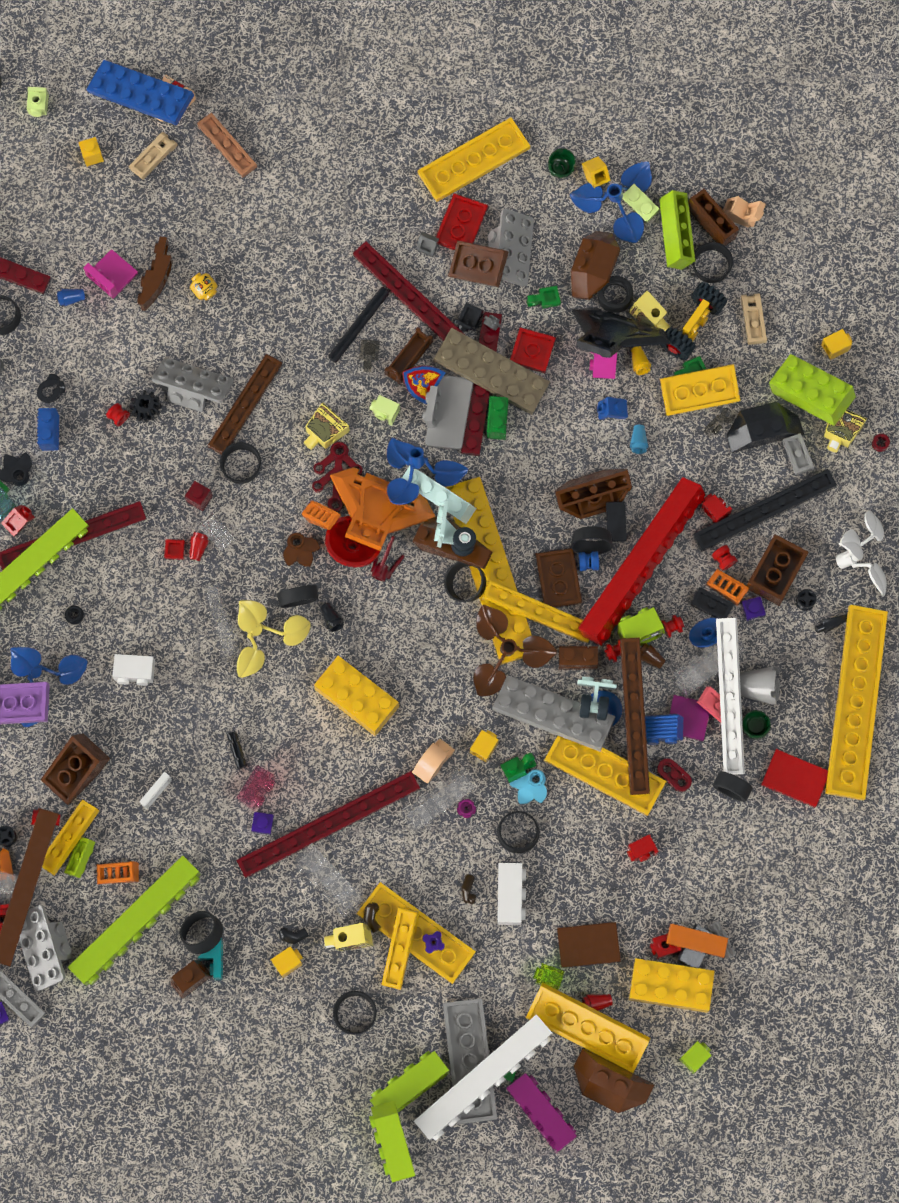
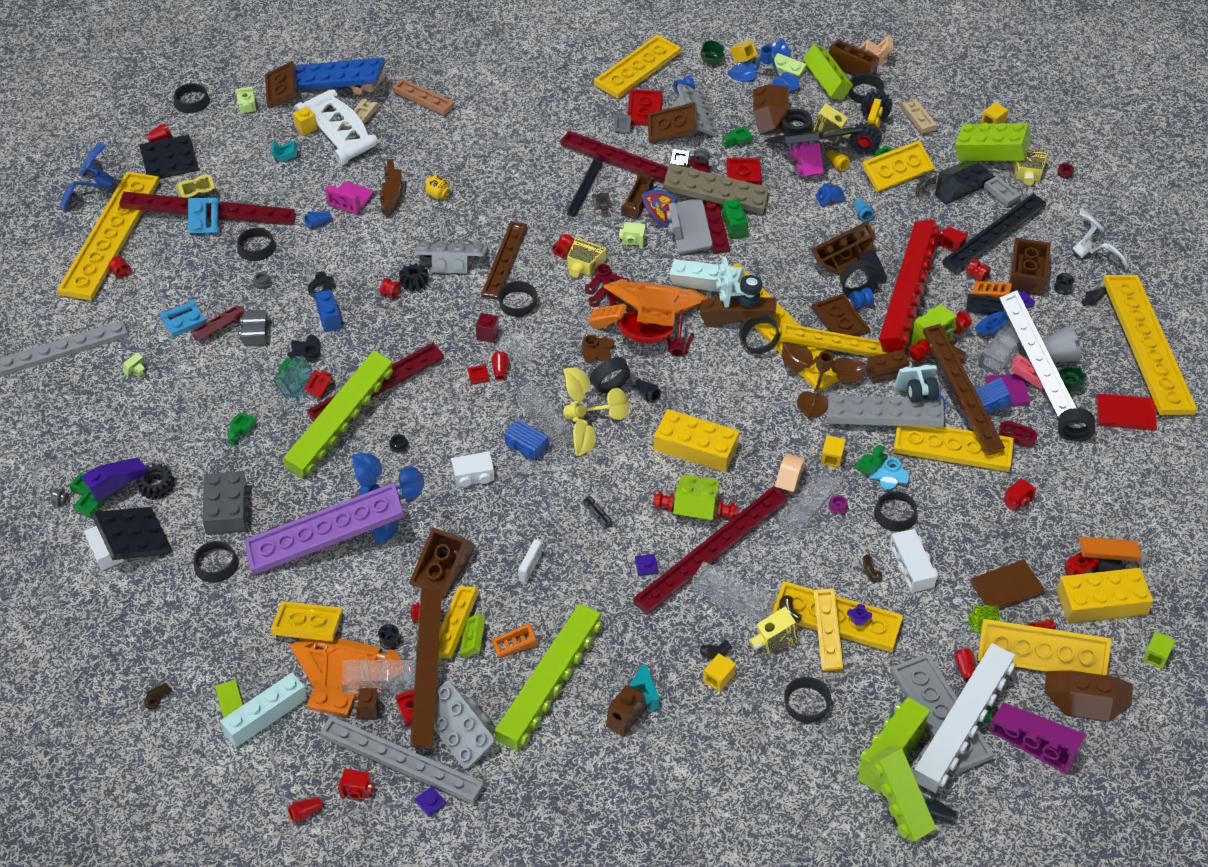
camera: 20 degrees left, 25 degrees down
black tyre [180,911,223,954] -> none
clear pink brick [236,765,276,811] -> none
blue plant [387,438,468,505] -> none
none -> reddish brown tile [265,61,298,108]
none -> teal bracket [270,140,298,162]
none -> white piece [294,89,378,166]
none -> blue brick [504,419,549,461]
none -> red wheel [552,234,574,258]
none -> lime brick [653,475,739,521]
none -> blue wheel [673,76,695,96]
none -> black cone [925,797,957,824]
none -> red cone [954,648,975,681]

